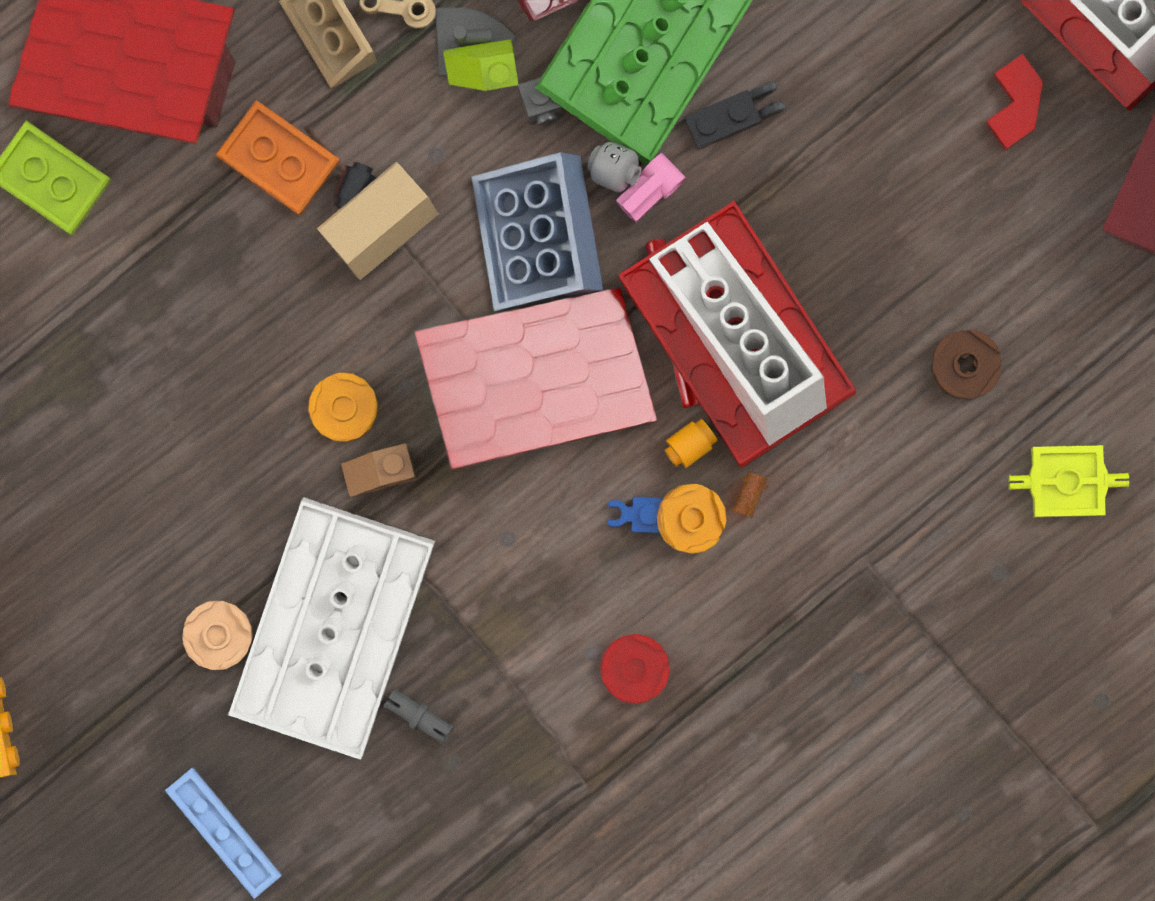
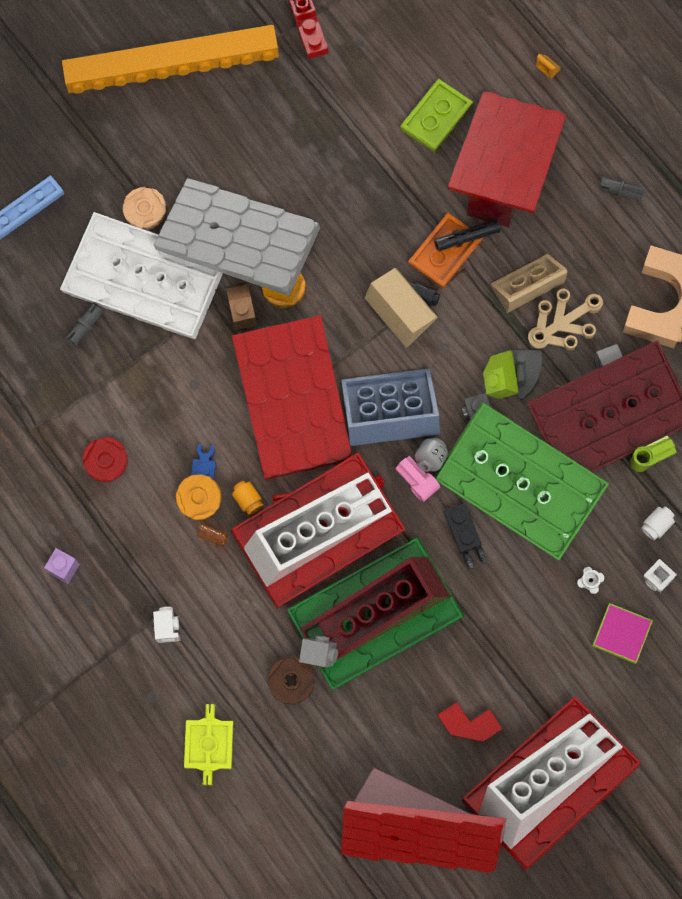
camera: 90 degrees right, 10 degrees down
none -> lavender brick [44,548,80,584]
none -> white brick [153,607,181,643]
none -> light grey piece [154,178,320,296]
none -> piece [287,538,465,690]
none -> light grey brick [299,635,338,667]
none -> black pin [434,219,501,252]

